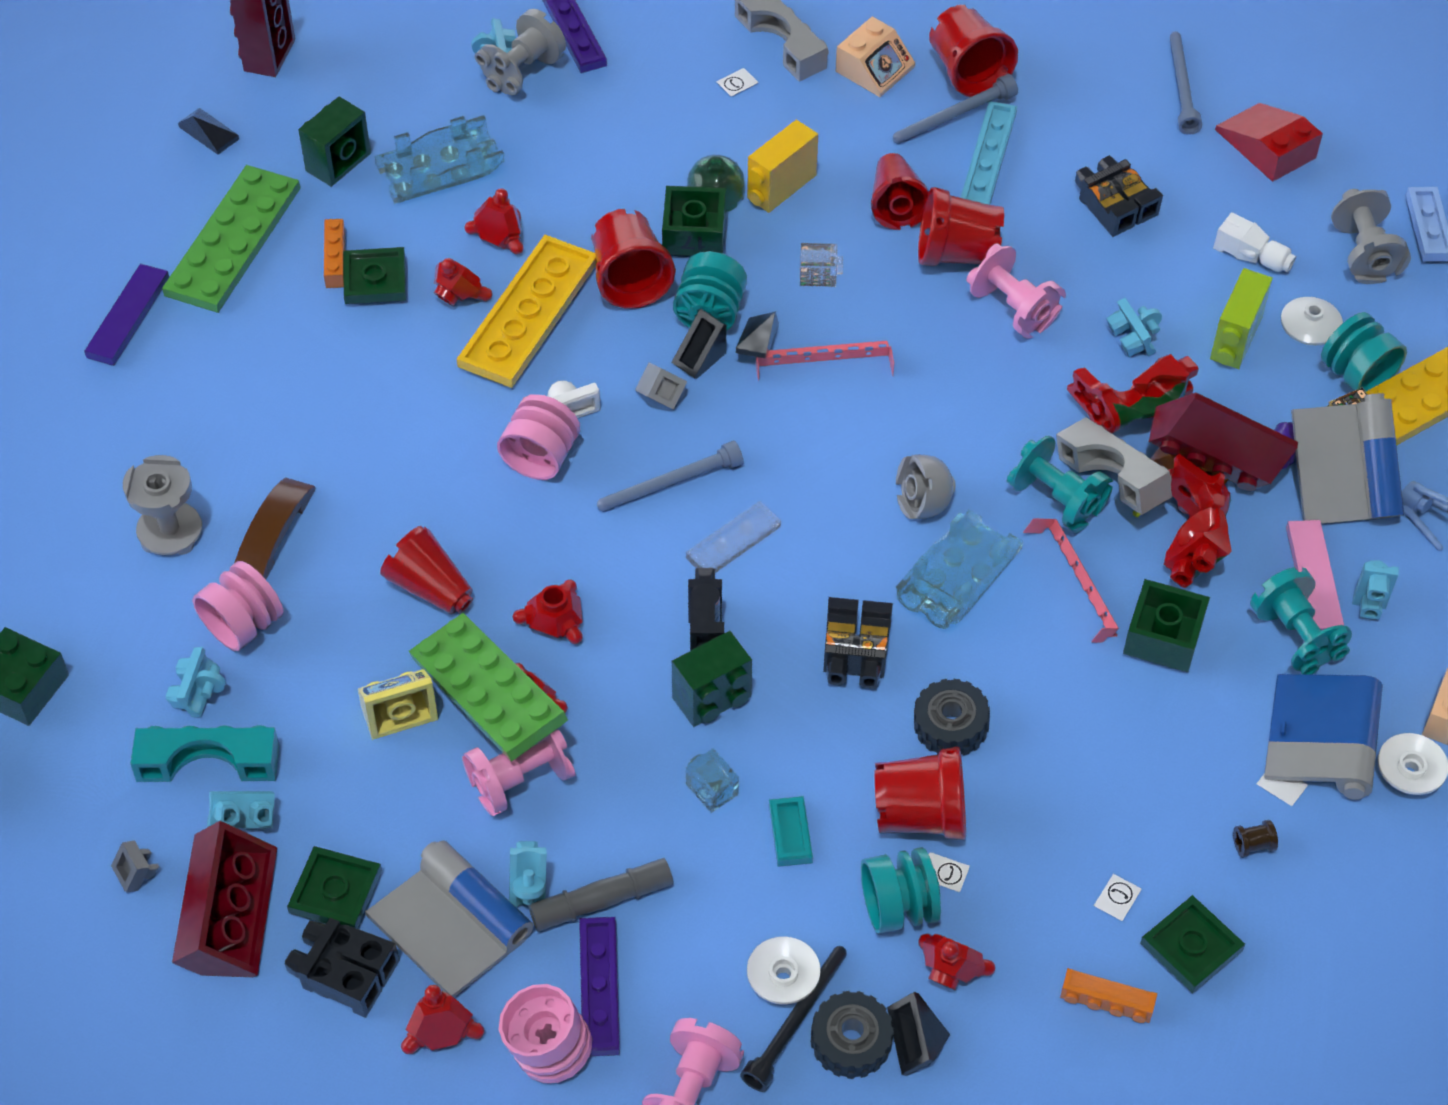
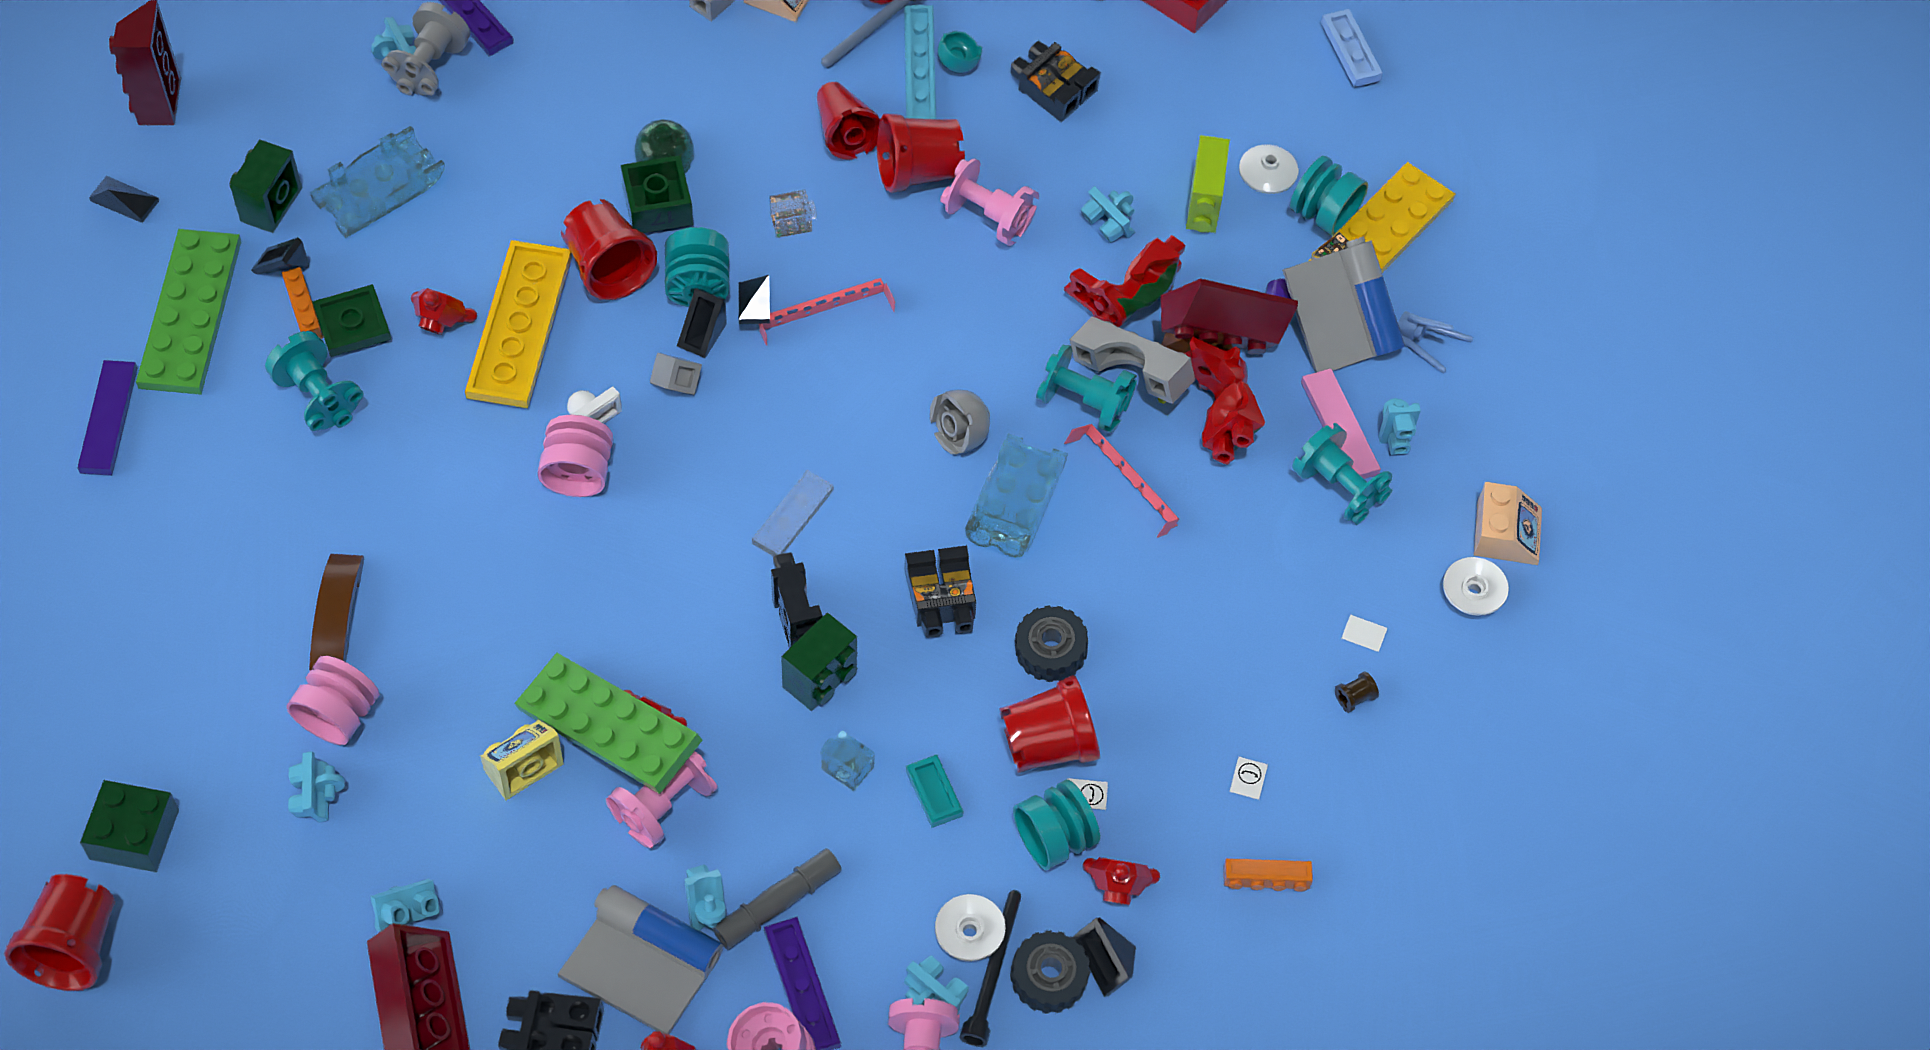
camera: 20 degrees left, 5 degrees up
dark grey tile [111,840,159,893] -> none
light grey piece [123,455,202,555] -> none
teal arch [130,725,279,782] -> none
dark green plate [287,846,382,929] -> none
red cone [380,526,473,614] -> none
red rock [464,188,524,255] -> none
red rock [512,580,583,644] -> none
sand blue piece [597,440,744,511] -> none
white sticker [716,68,759,97] -> none
yellow brick [747,119,818,213] -> none
dark green brick [1123,579,1210,672] -> none
dark green plate [1140,895,1245,993] -> none
white piece [1213,212,1296,272] -> none
blue door [1264,674,1383,800] -> none
light grey piece [1331,189,1411,284] -> none
none -> black slope [251,237,309,274]
none -> teal piece [265,331,364,431]
none -> medium azure hips [904,956,969,1015]
none -> teal hair [938,31,982,73]

